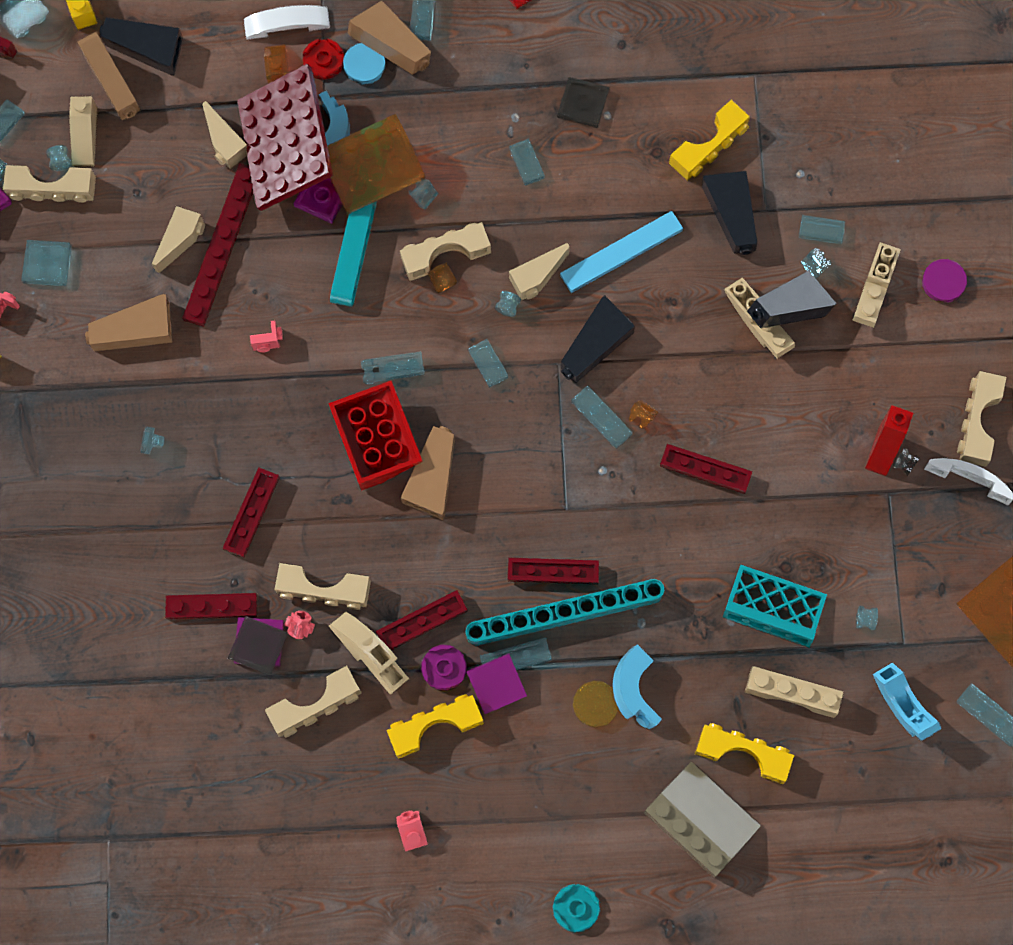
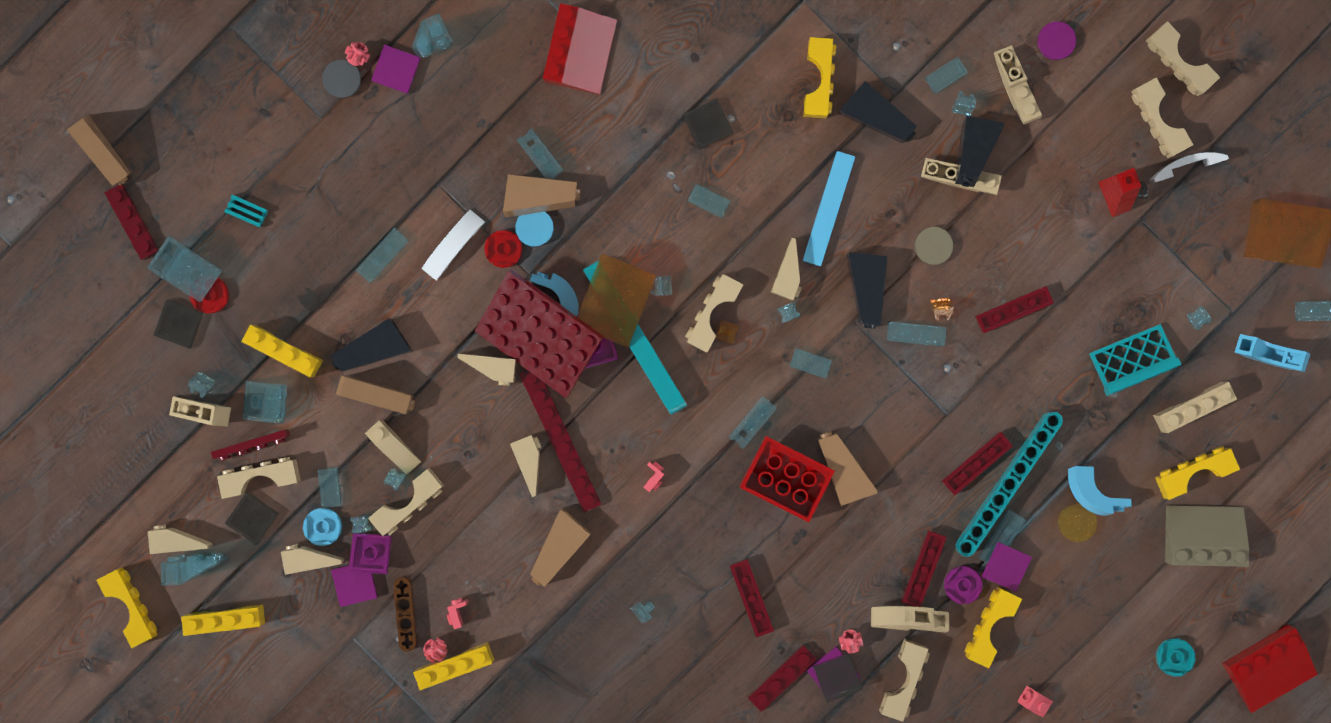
camera: 45 degrees left, 15 degrees up
clear light blue plate [21,240,72,286] -> none
clear orange slope [264,44,289,84] -> none
tan arch [275,563,371,610] -> none
none -> dark tan tile [914,227,953,265]

